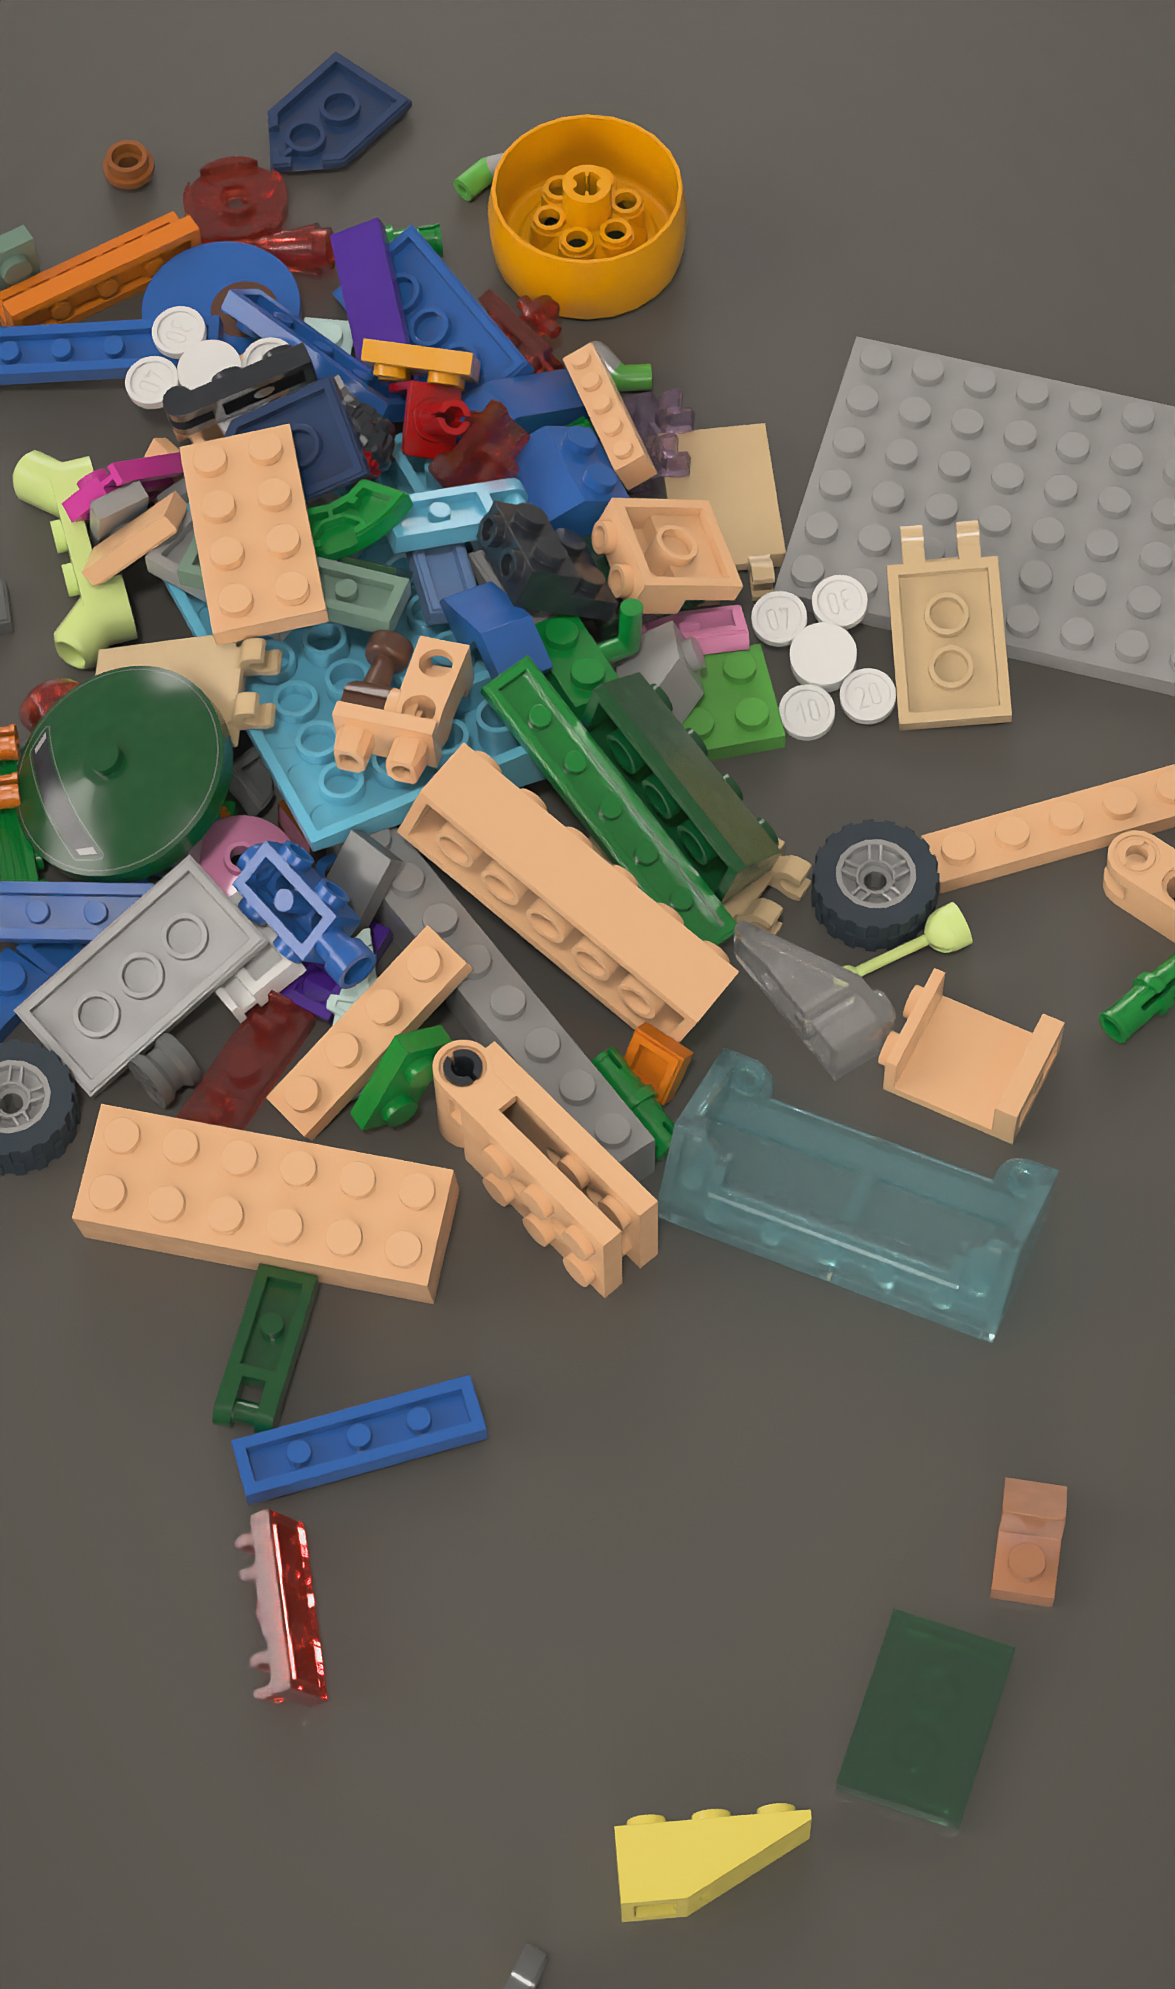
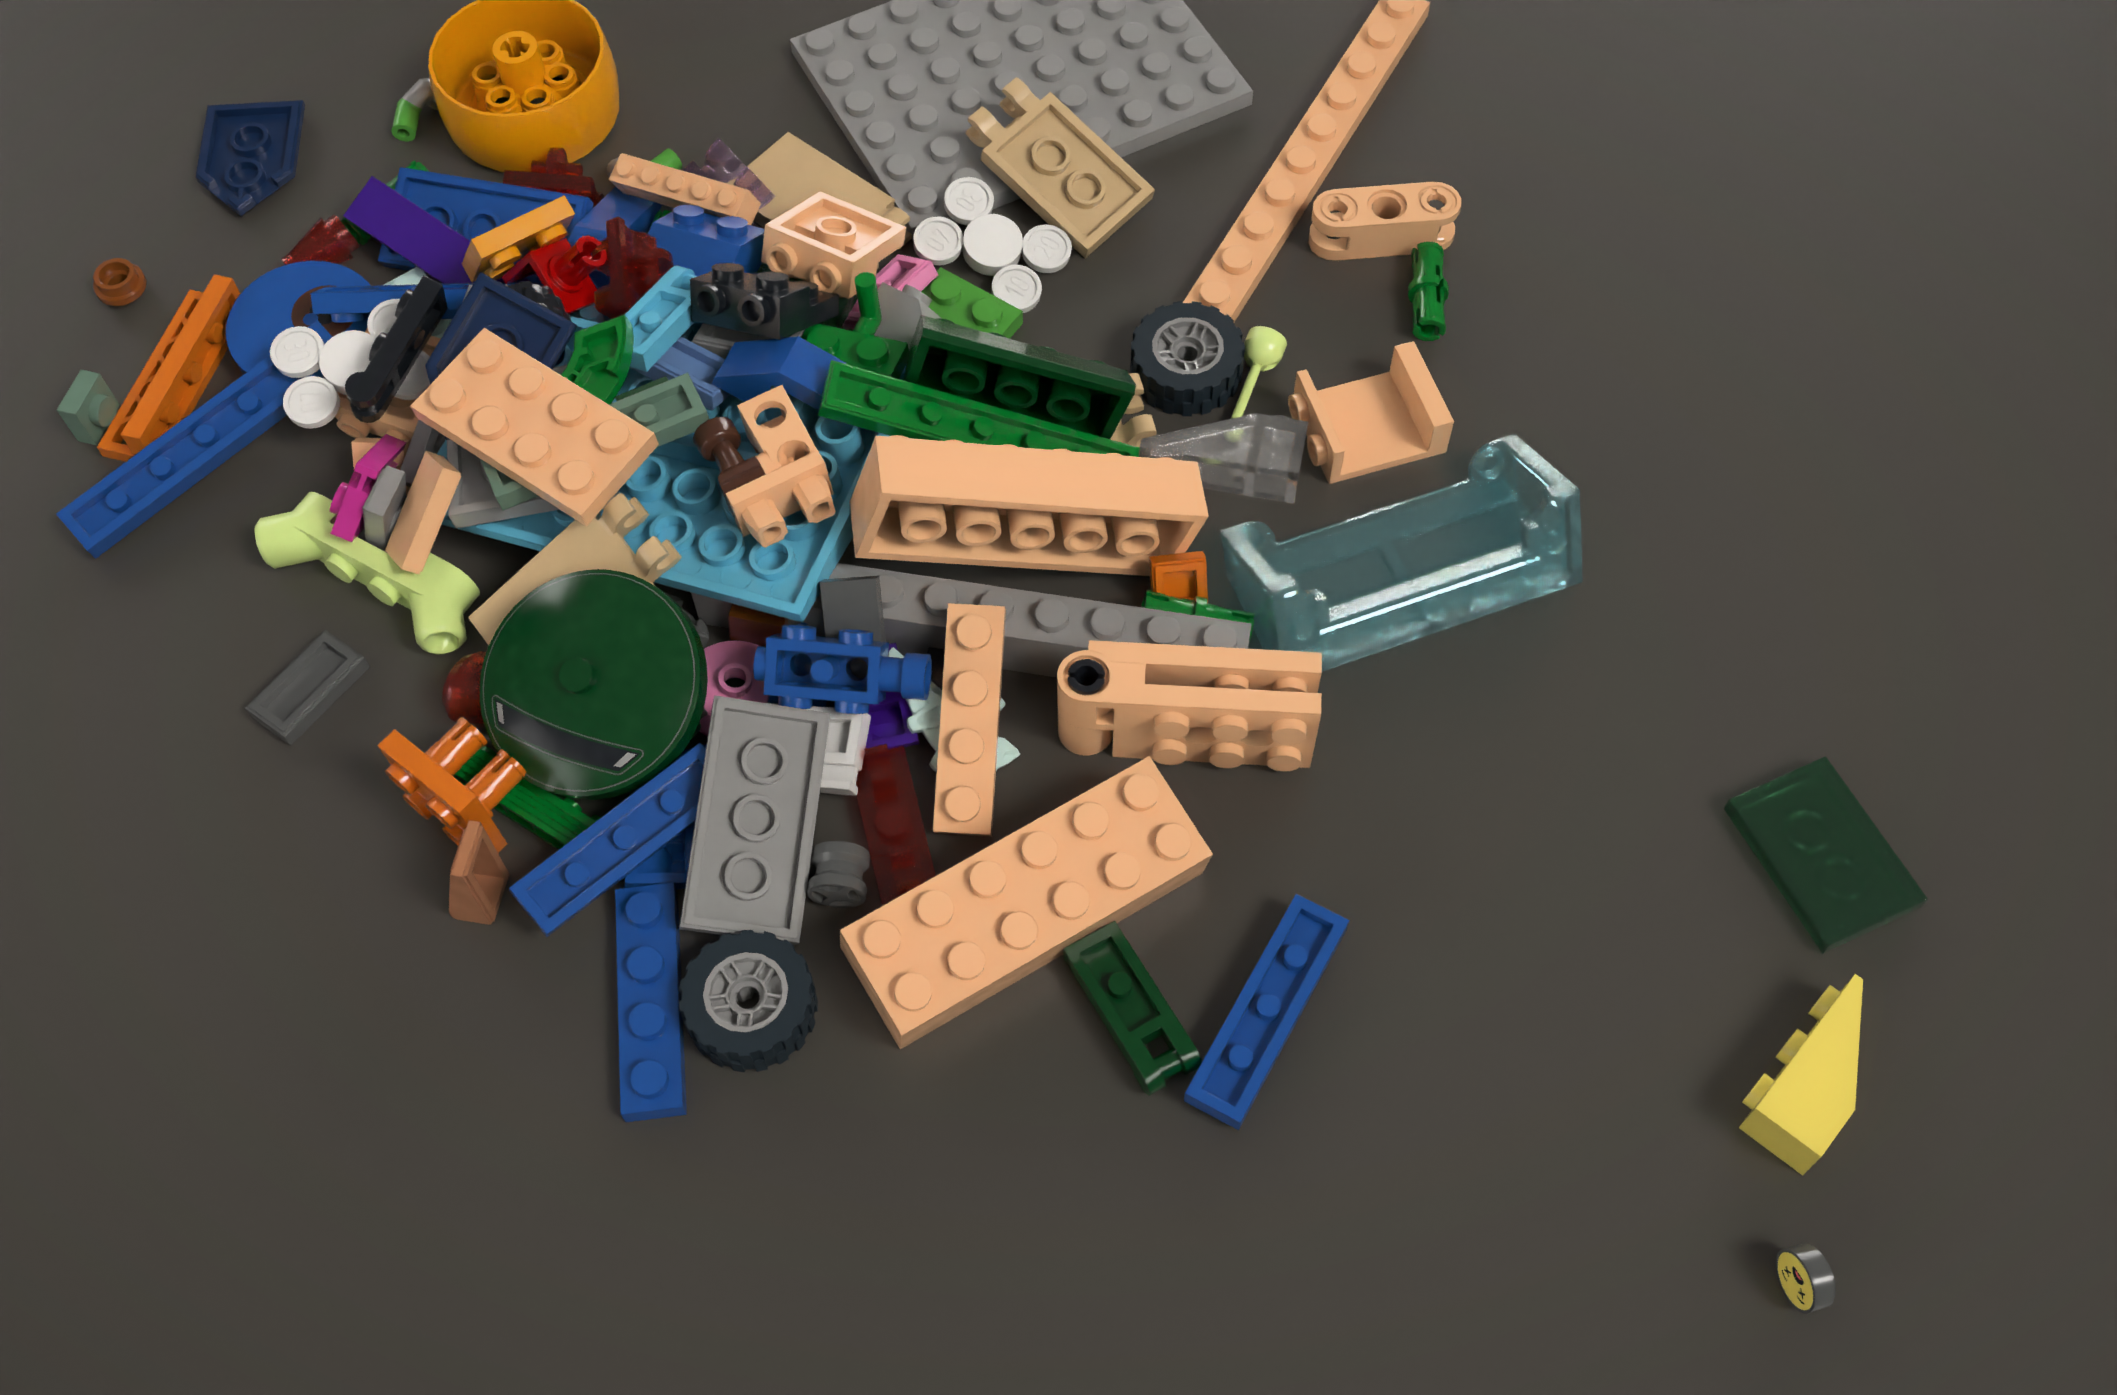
camera: 45 degrees left, 0 degrees up
clear red plate [183,156,289,247] -> none
clear red plate [235,1509,328,1707] -> none
green plate [350,1025,452,1131] -> none
nougat slope [990,1477,1067,1607] -> none

